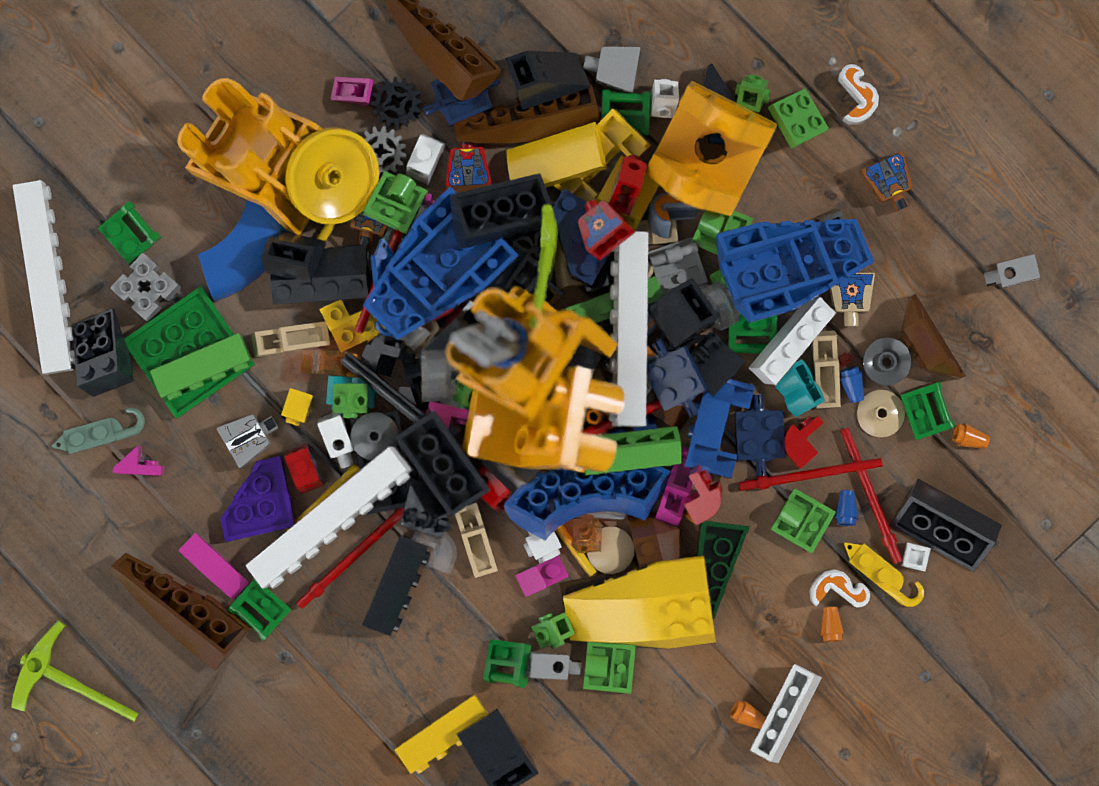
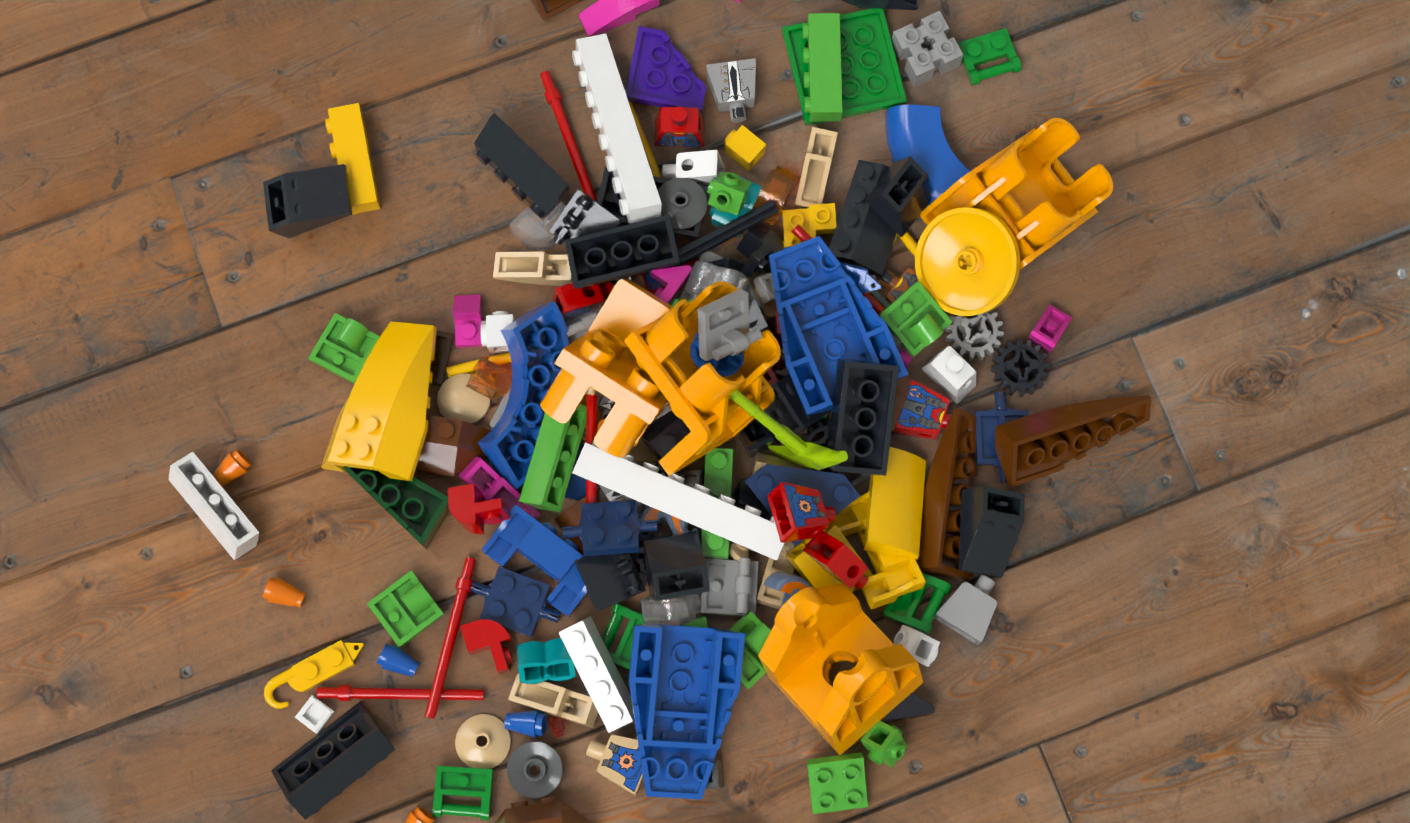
camera: 110 degrees right, 10 degrees down
green plate [228,579,292,642] -> none
green plate [483,639,531,688] -> none
light grey torso [526,651,581,680] -> none
bright green brick [532,612,575,649] -> none
white animal [809,569,870,607] -> none

